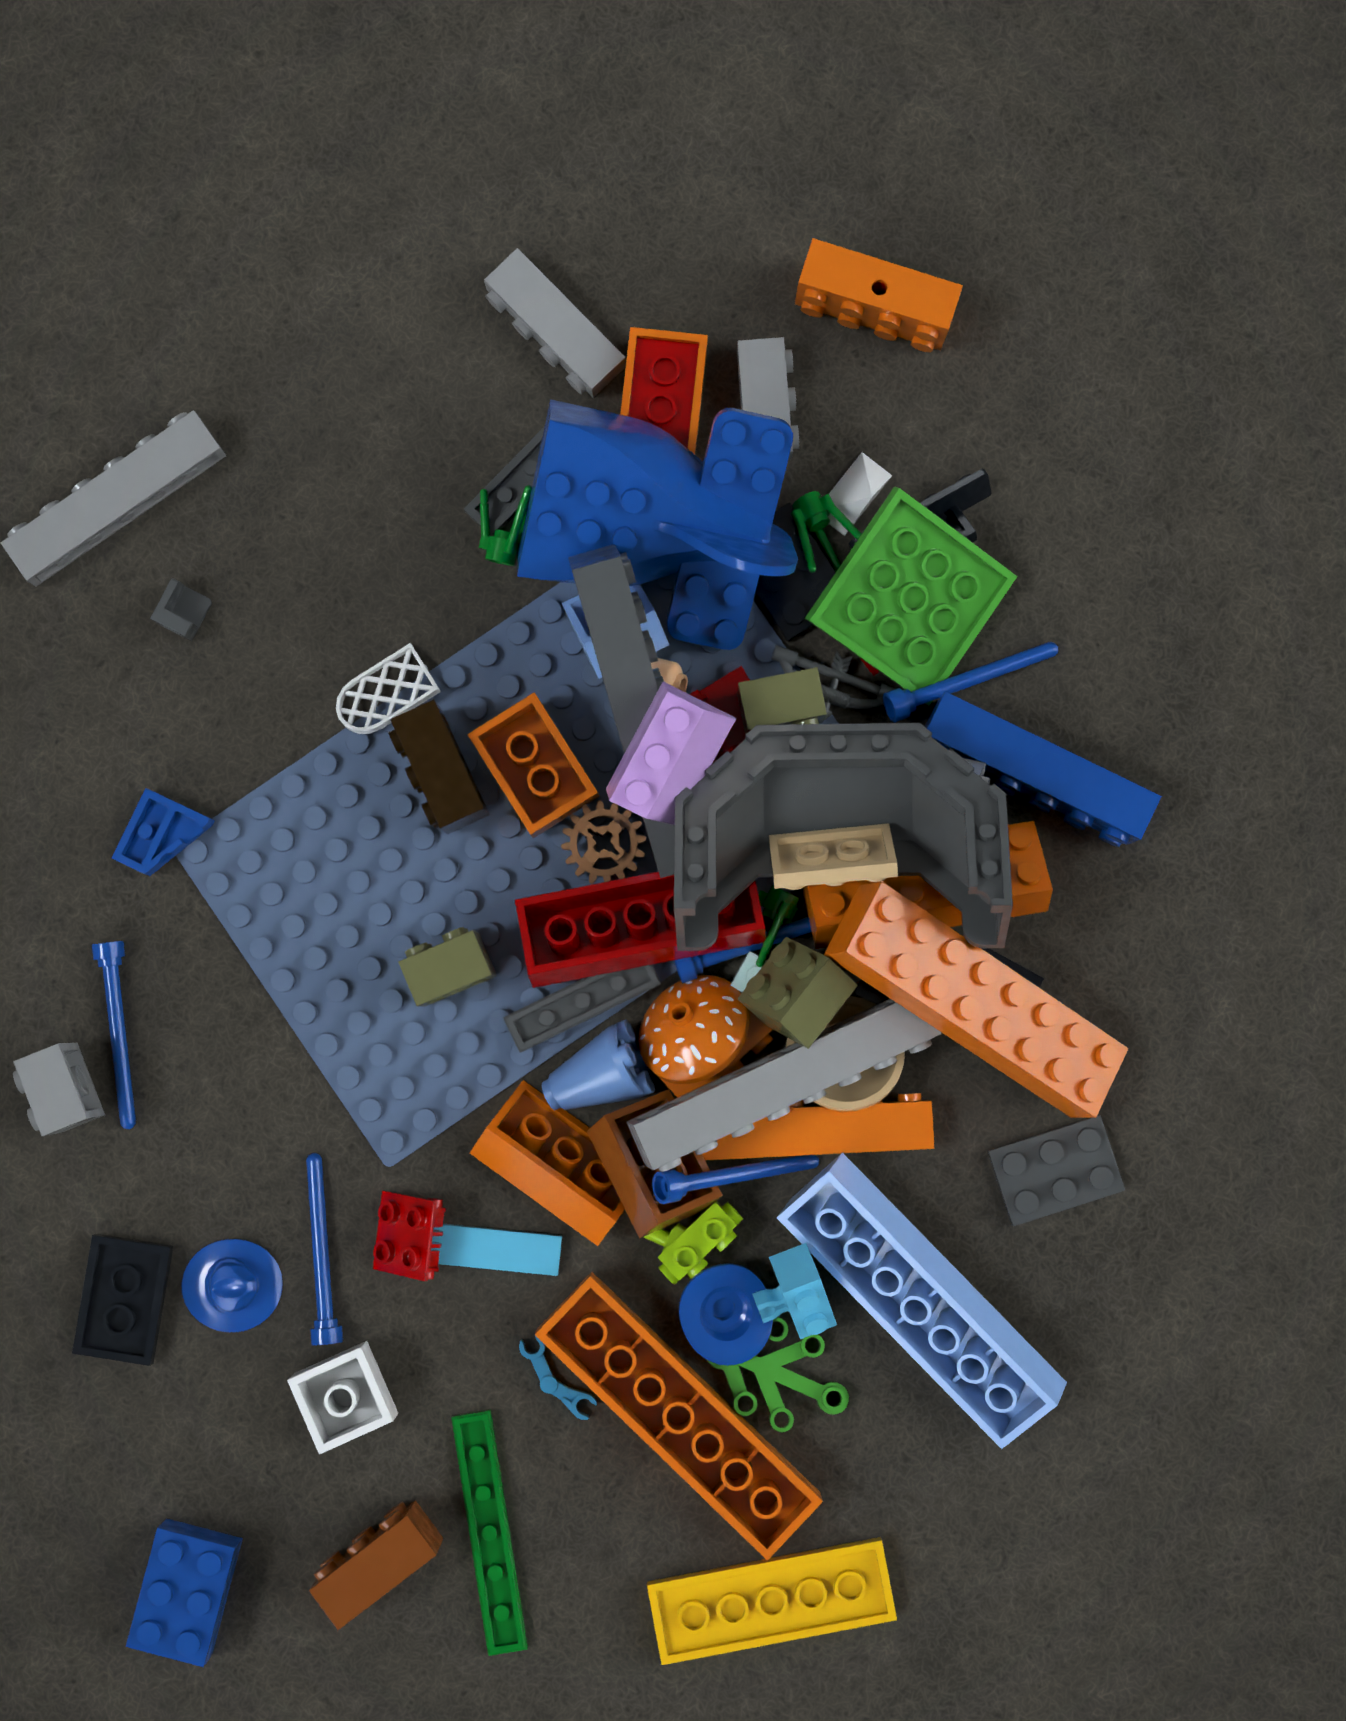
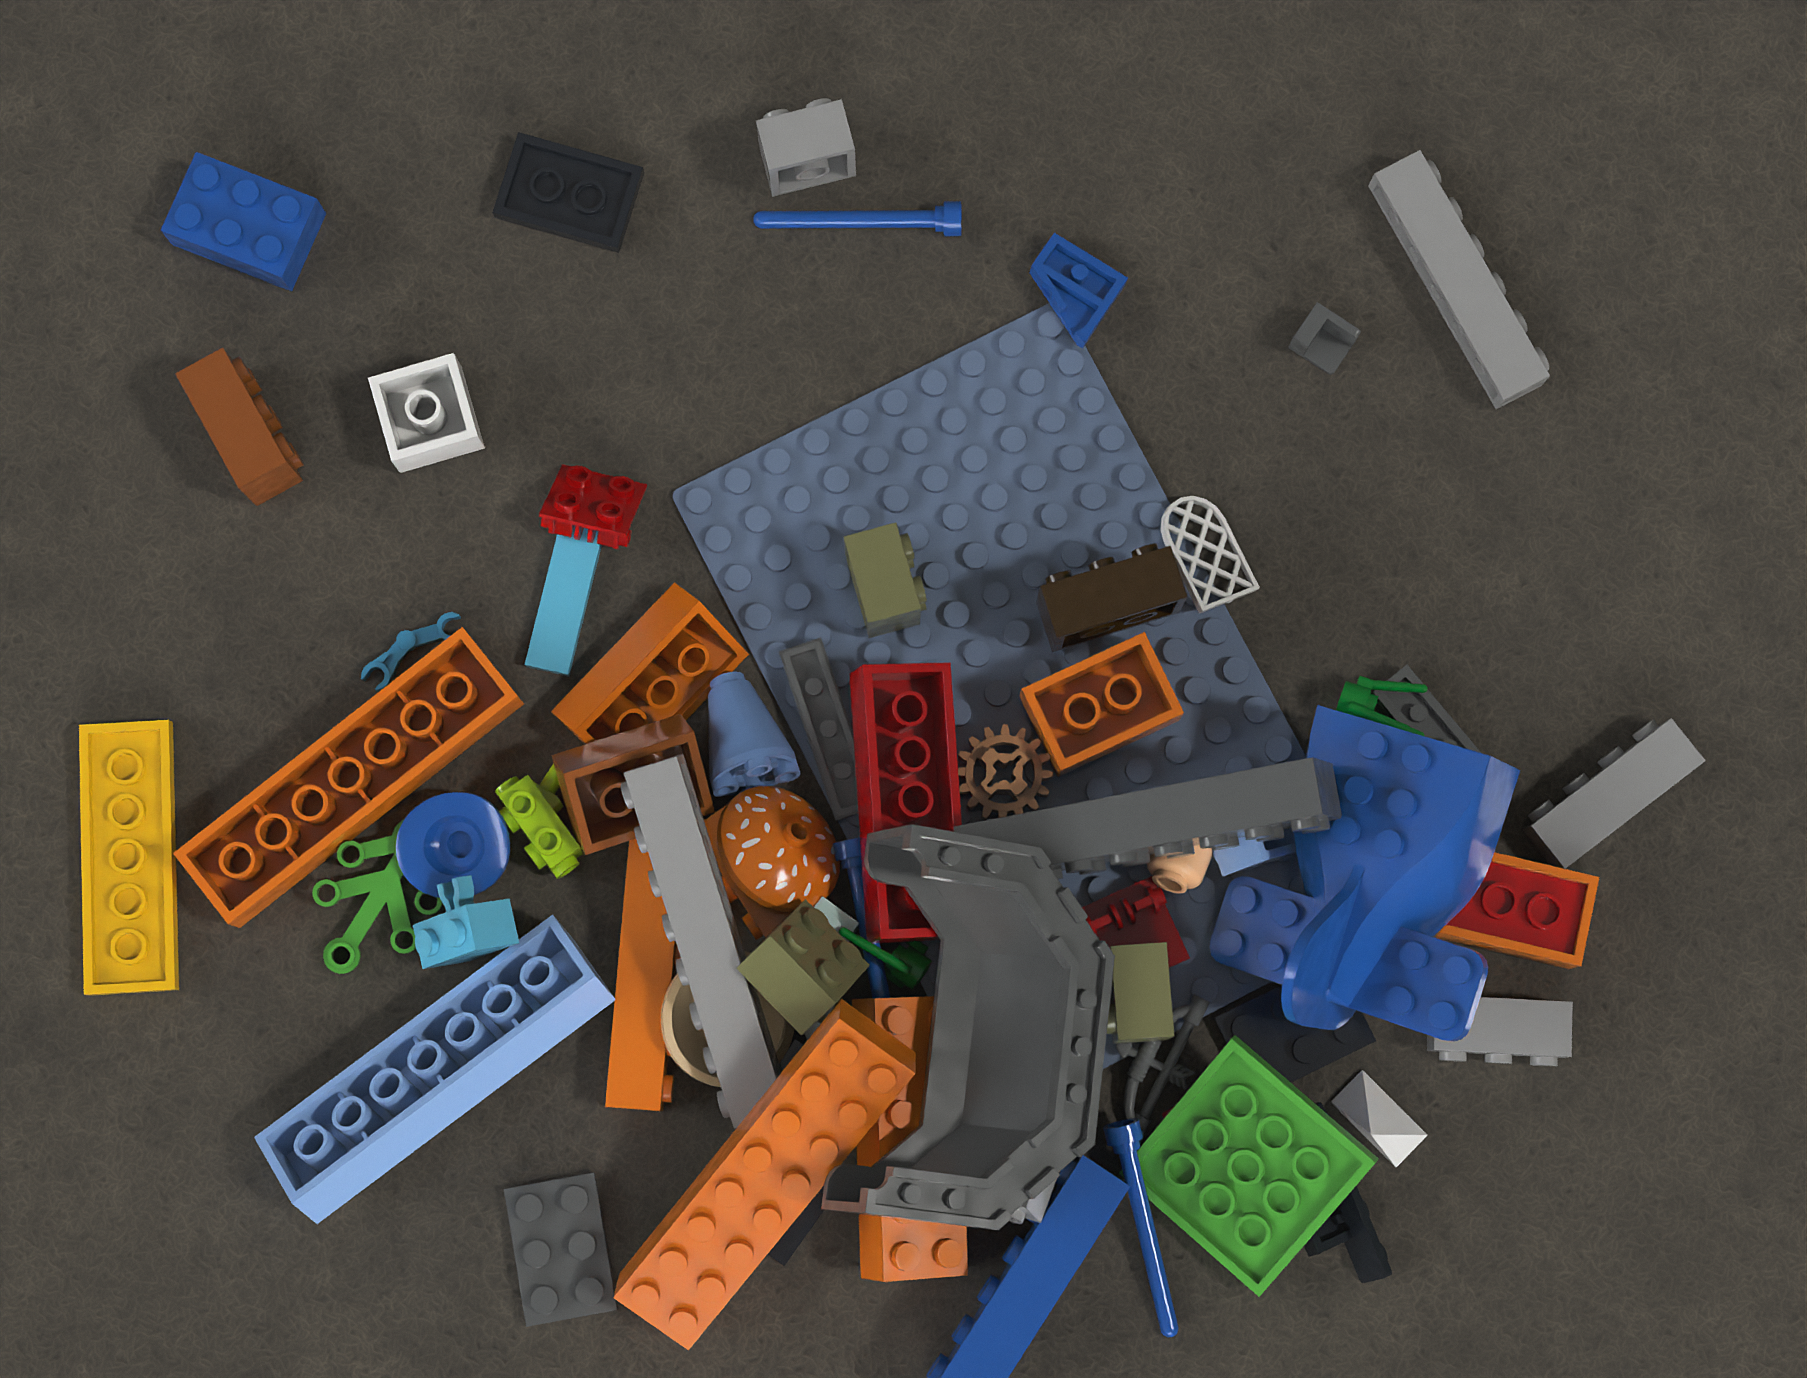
camera: 95 degrees right, 5 degrees down
blue hat [182,1239,283,1332] -> none
blue piece [306,1153,343,1345] -> none
green tile [451,1409,528,1656] -> none
lavender slope [606,681,736,825] -> none
blue piece [652,1155,819,1204] -> none
tan plate [769,823,898,890] -> none
green plant [791,491,862,573] -> none
orange brick [795,238,963,352] -> none

